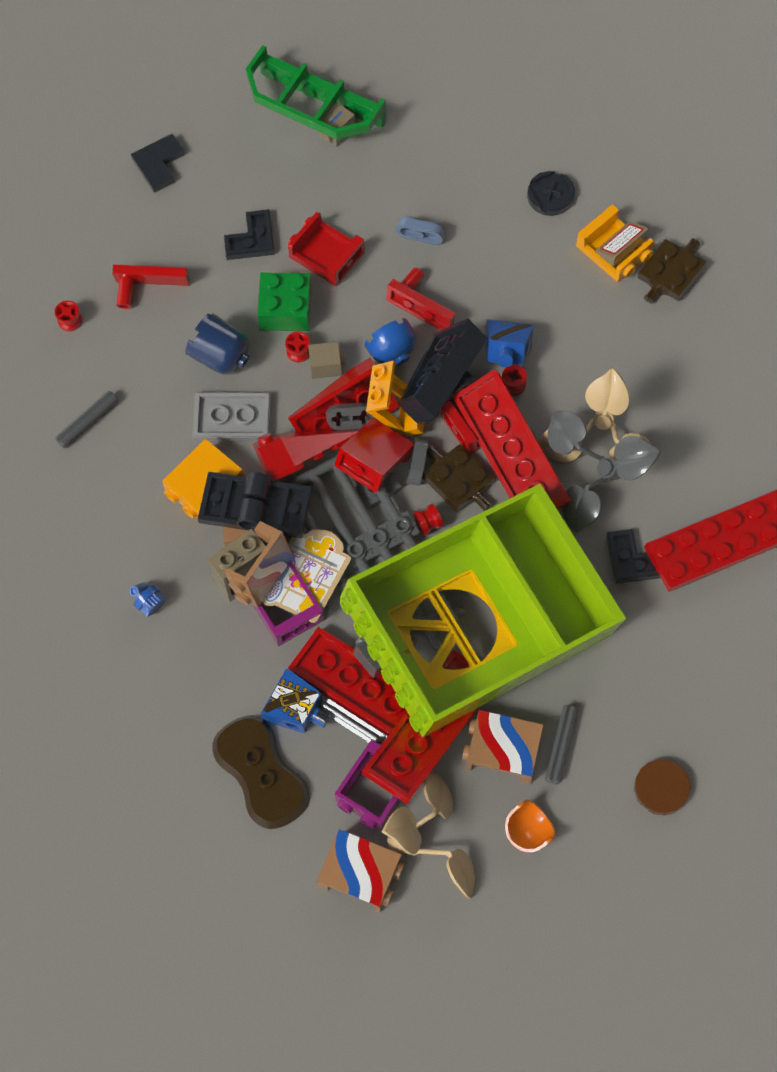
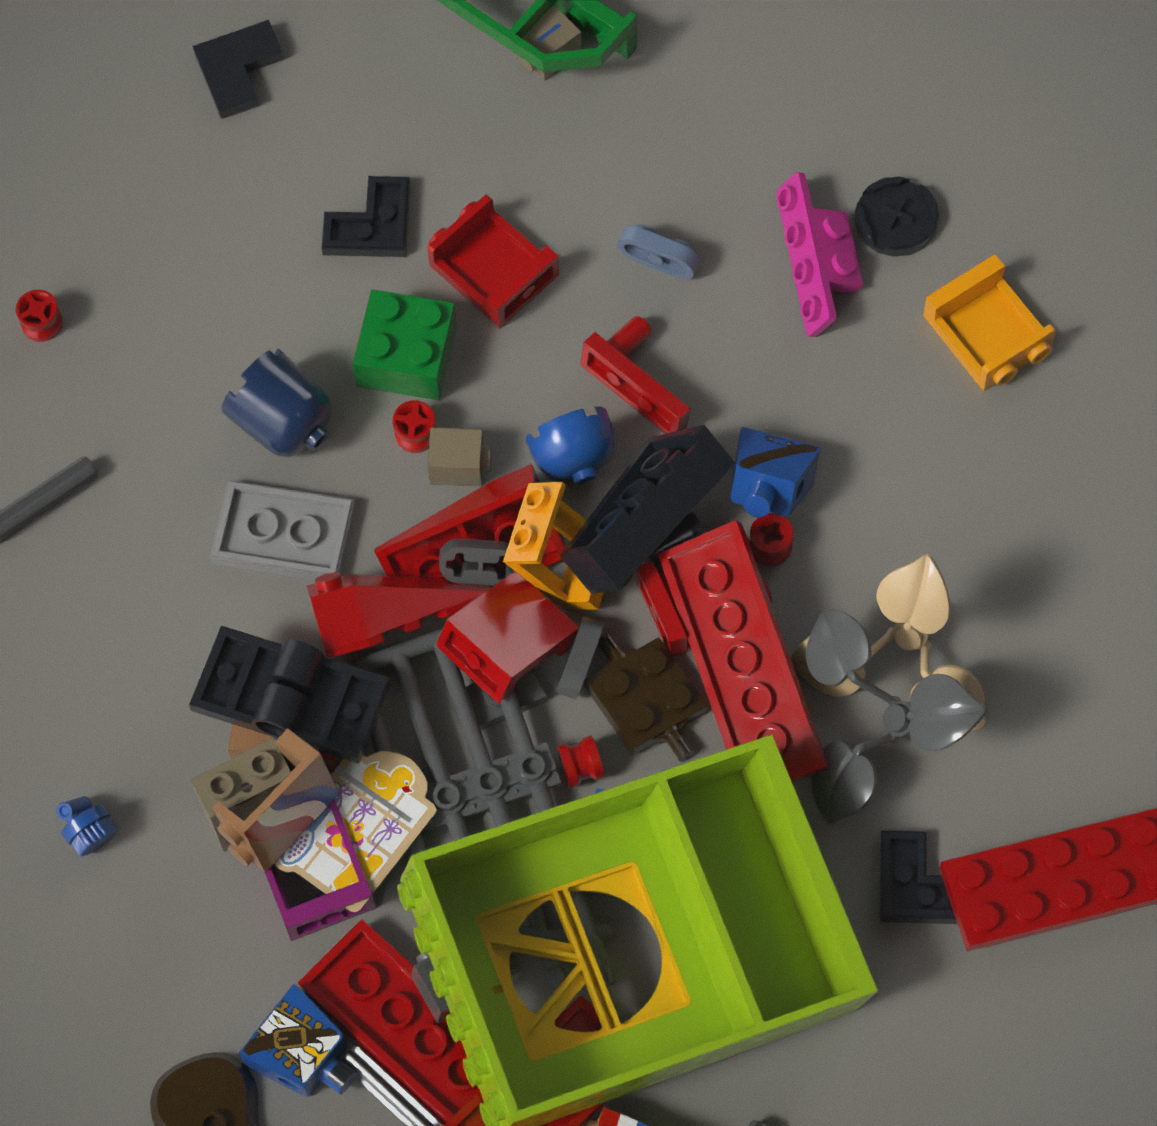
camera: 10 degrees right, 0 degrees up
red piece [112,264,190,309] -> none
light orange panel [162,439,244,519] -> none
slope [595,221,649,267] -> none
dark brown plate [638,238,707,304] -> none
none -> dark pink bracket [776,172,864,337]

